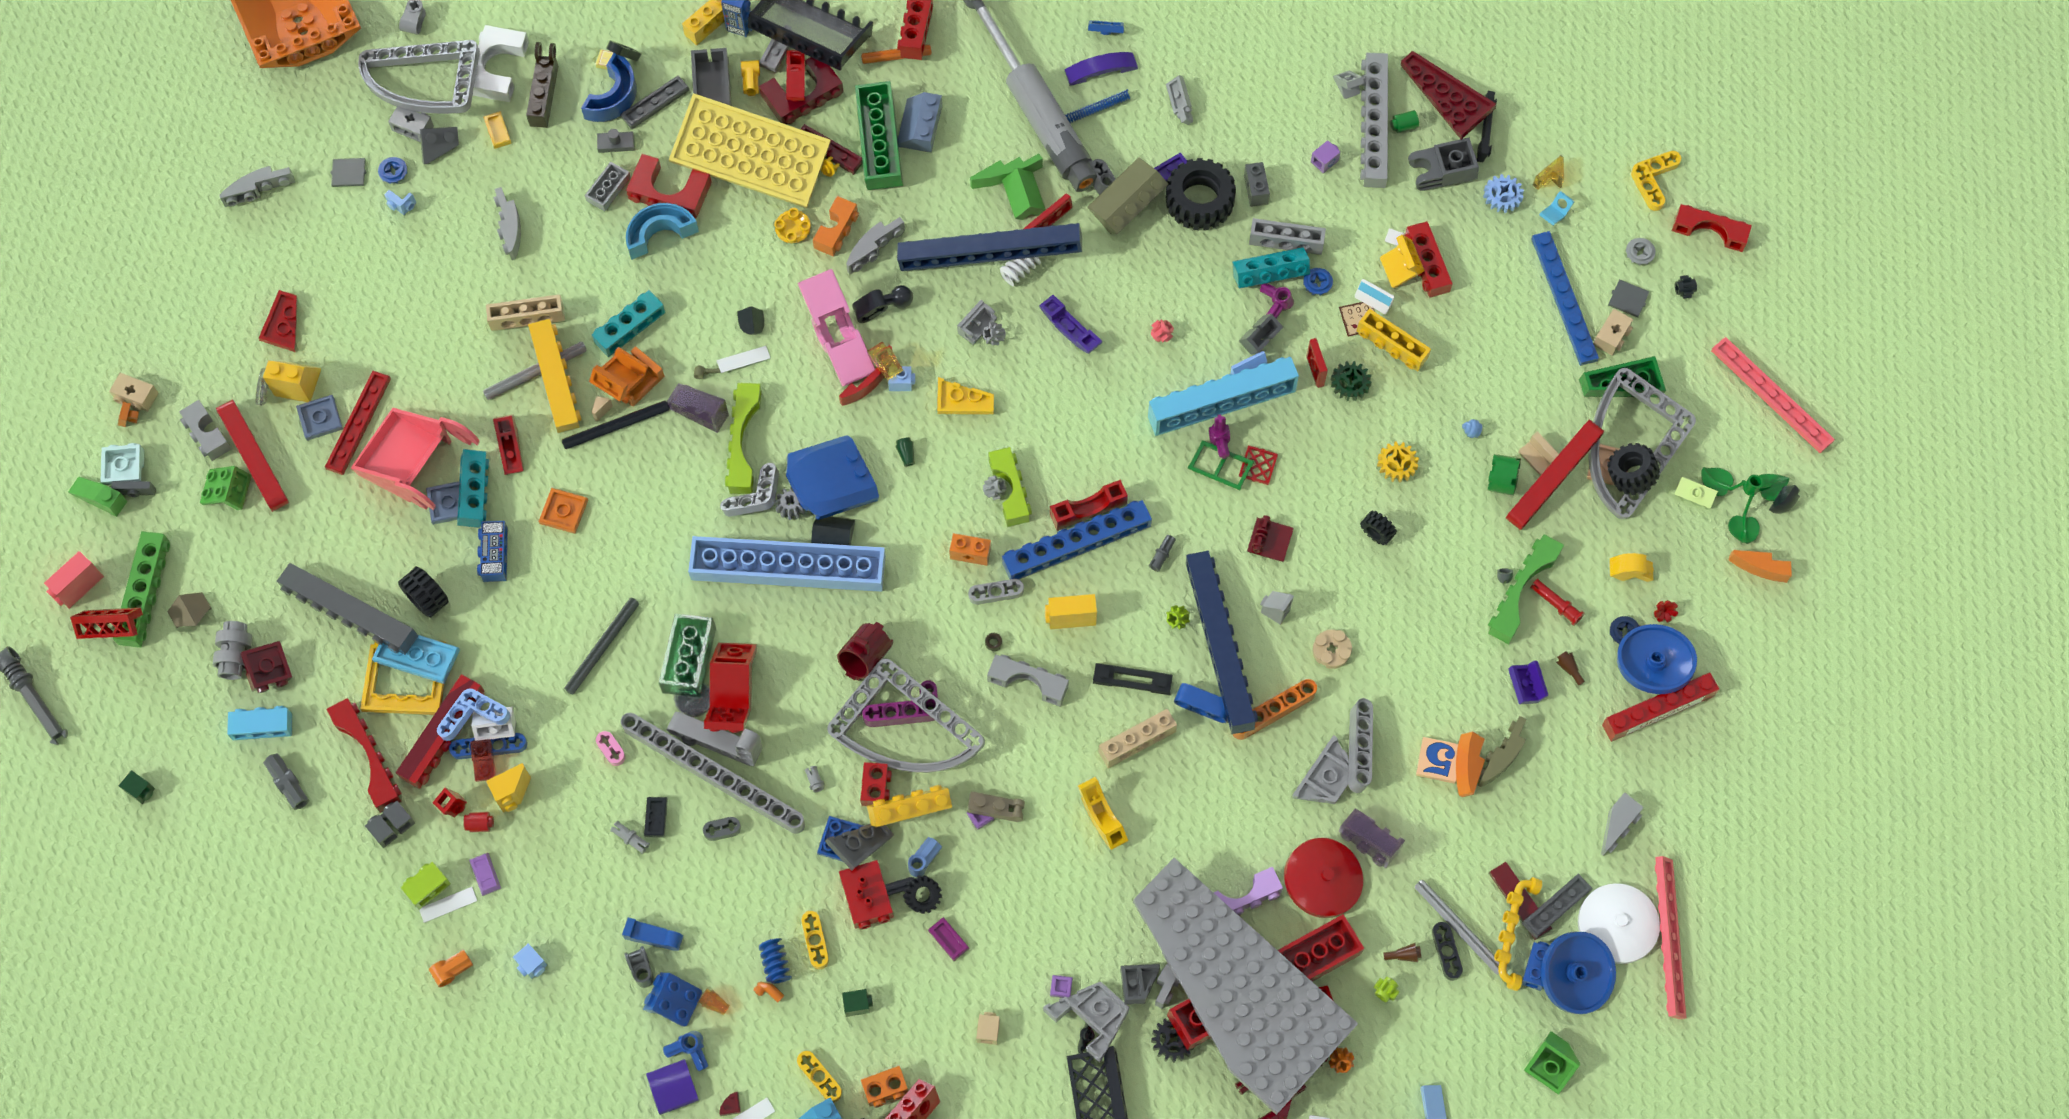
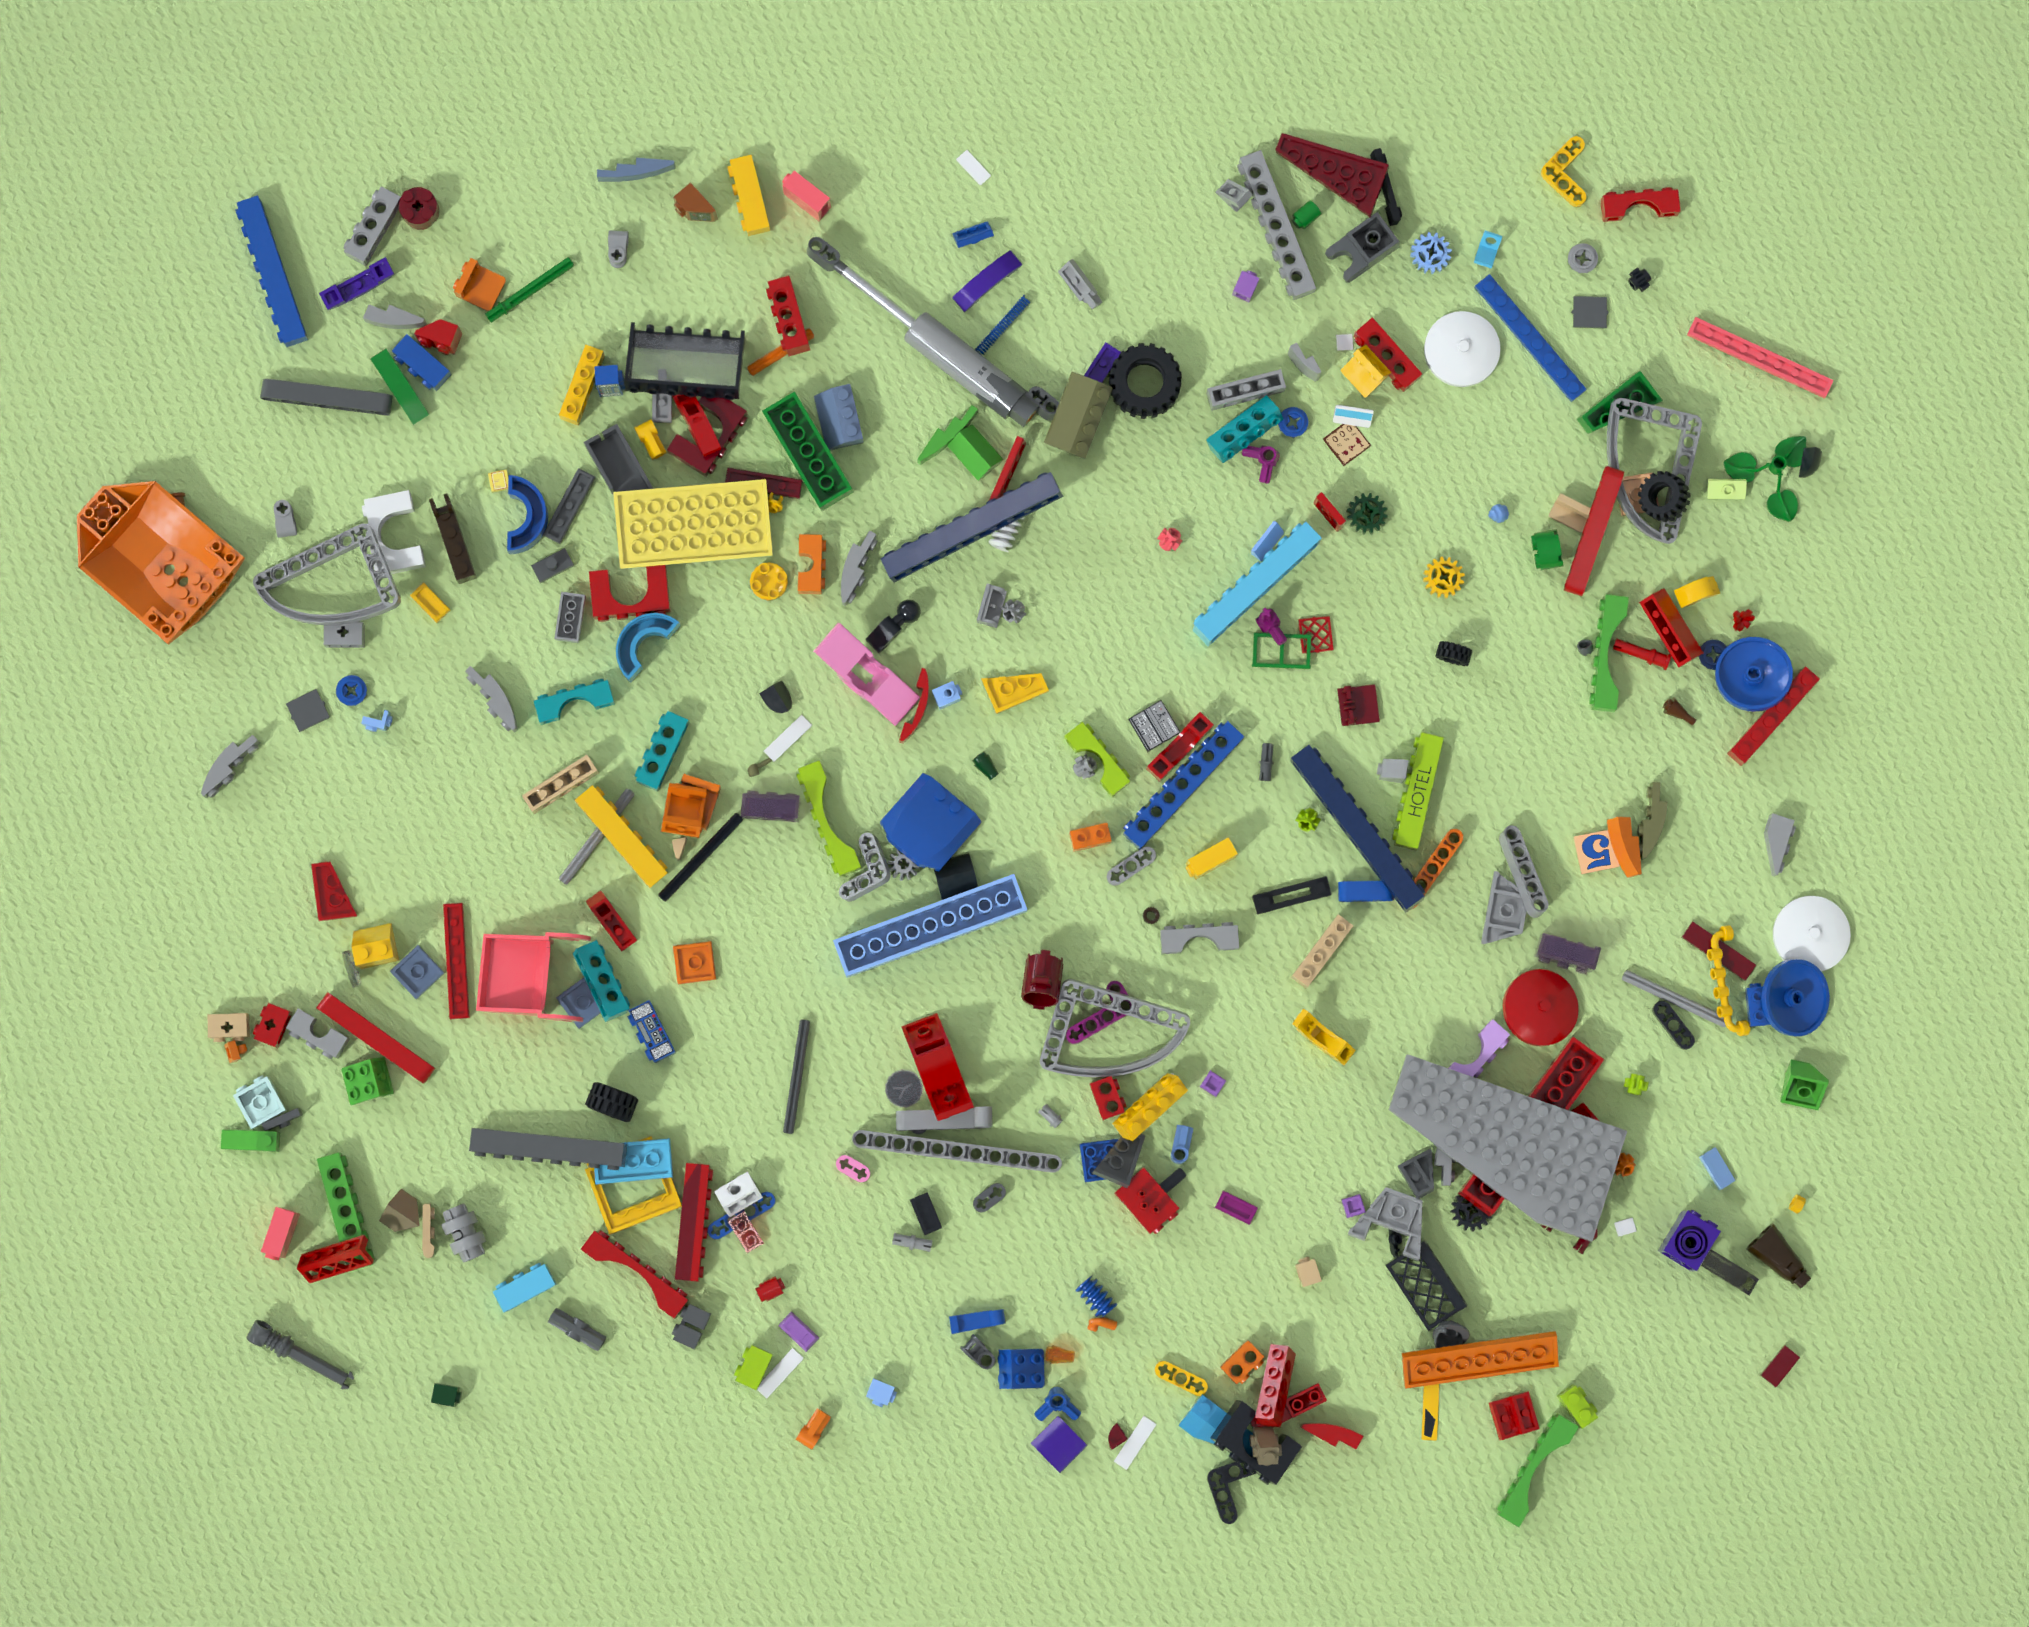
camera: 30 degrees left, 15 degrees up
dark red plate [240,641,292,693] -> none
dark grey wing [420,126,459,164] -> none
red brick [432,787,467,818] -> none
light blue beam [437,689,510,741] -> none
yellow slope [486,763,531,812] -> none
black beam [606,40,642,62] -> none
clear green brick [659,614,716,698] -> none
yellow beam [801,911,829,969] -> none
dark green brick [842,989,873,1017] -> none
clear yellow slope [867,341,903,381] -> none
black tyre [903,875,942,914] -> none
dark tan plate [967,791,1025,822] -> none
dark purple slope [1039,295,1102,354] -> none
dark grey piece [1239,314,1283,354] -> none
dark grey brick [1244,162,1270,207] -> none
tan plate [1312,630,1352,669] -> none
yellow brick [1356,308,1431,372] -> none
reddish brown cone [1383,943,1422,963] -> none
dark purple bracket [1508,660,1548,705] -> none
dark grey tile [1522,873,1592,939] -> none
clear yellow slope [1533,155,1564,190] -> none
tan brick [1593,309,1633,355] -> none
coral plate [1655,856,1686,1020] -> none
orange slope [1729,550,1792,583] -> none
none -> red brick [253,1003,293,1048]
none -> tan hinge [422,1204,435,1258]
none -> teal arch [534,679,615,725]
none -> light grey tile [1128,700,1181,753]
none -> light grey slope [1288,343,1321,382]
none -> lime brick [1392,732,1444,851]
none -> white dish [1424,311,1500,387]
none -> red brick [1639,588,1703,668]

